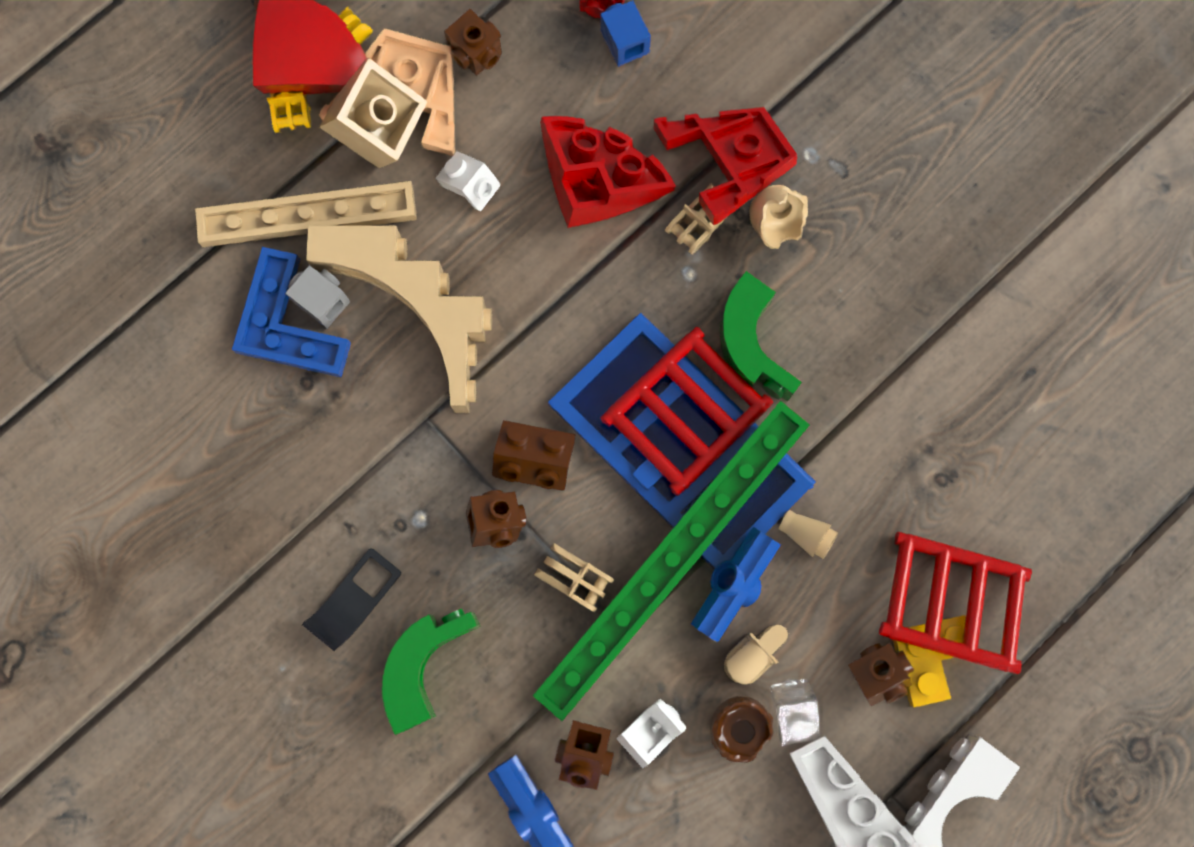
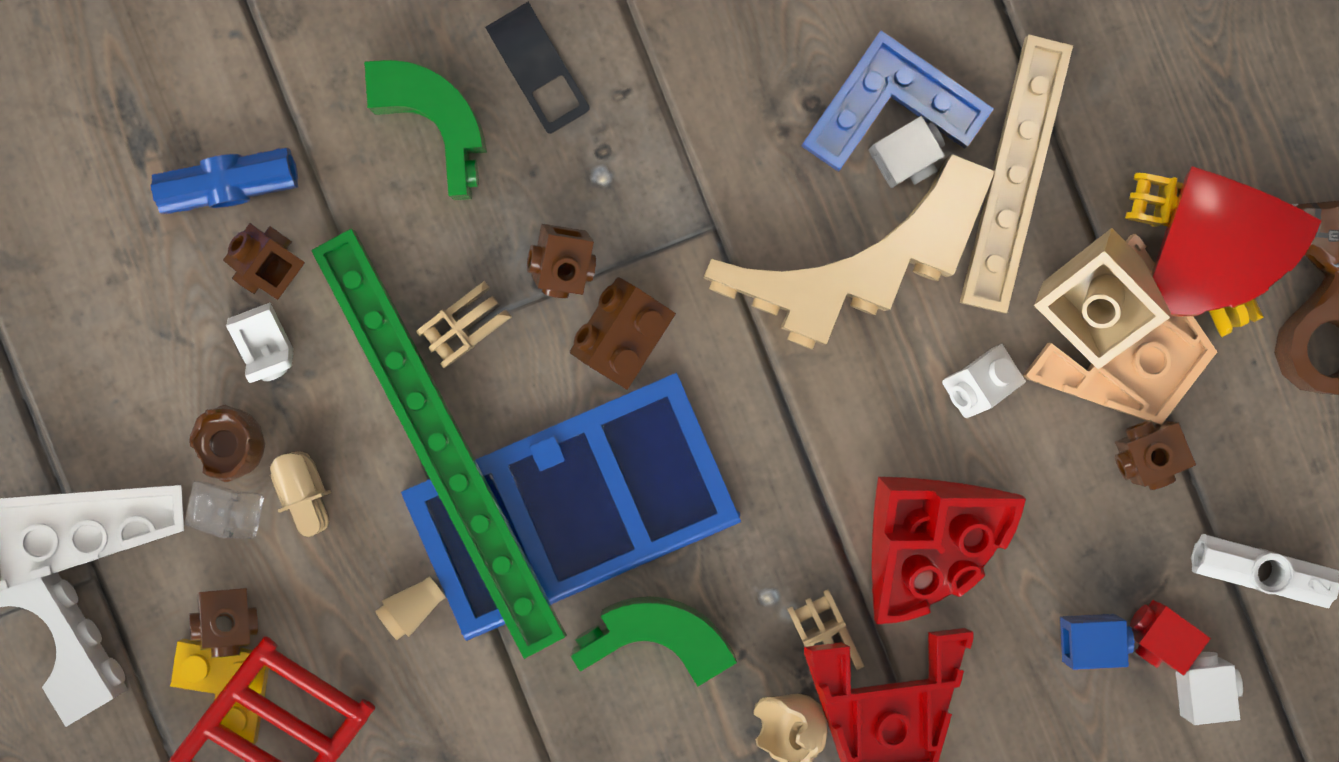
camera: 110 degrees right, 10 degrees up
red bar [600,327,774,496] -> none
blue piece [691,527,781,642] -> none

